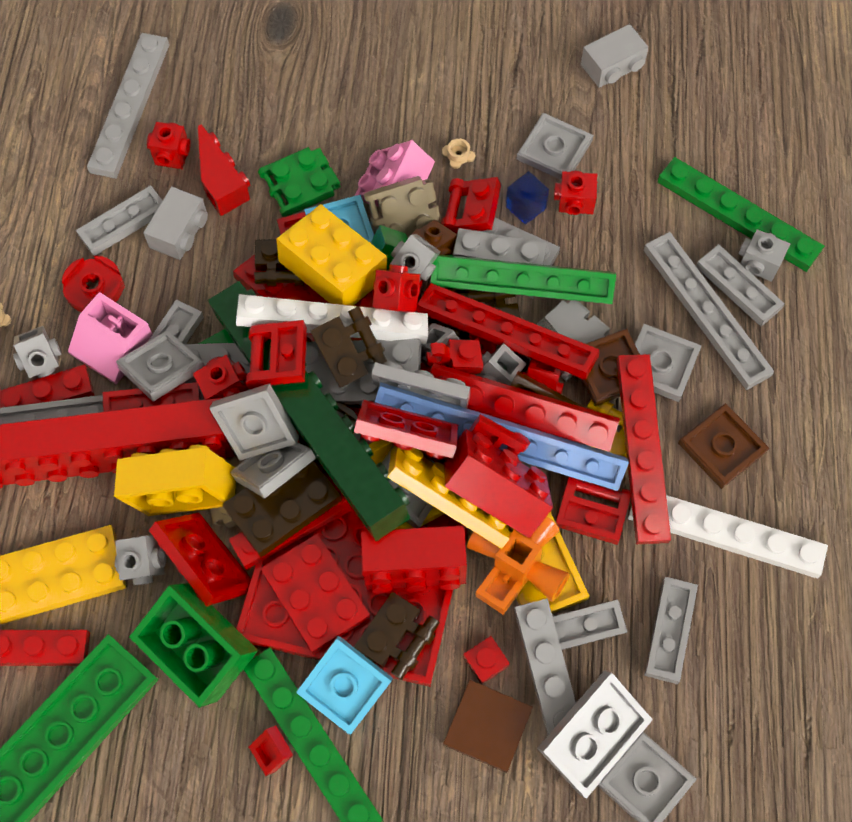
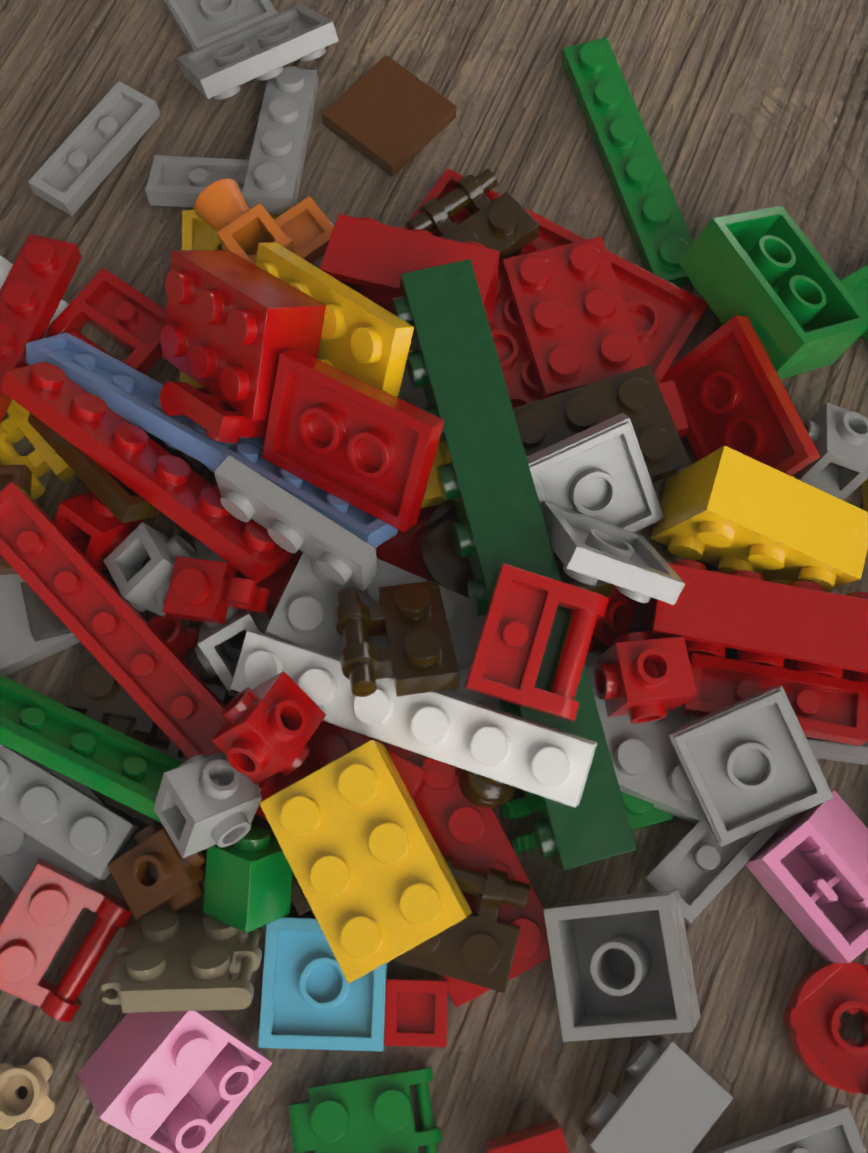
camera: 160 degrees left, 5 degrees up
red plate [248,725,293,776] -> none
medium azure plate [296,636,393,735] -> none
red plate [463,636,510,685] -> none
none -> light grey brick [544,889,701,1042]

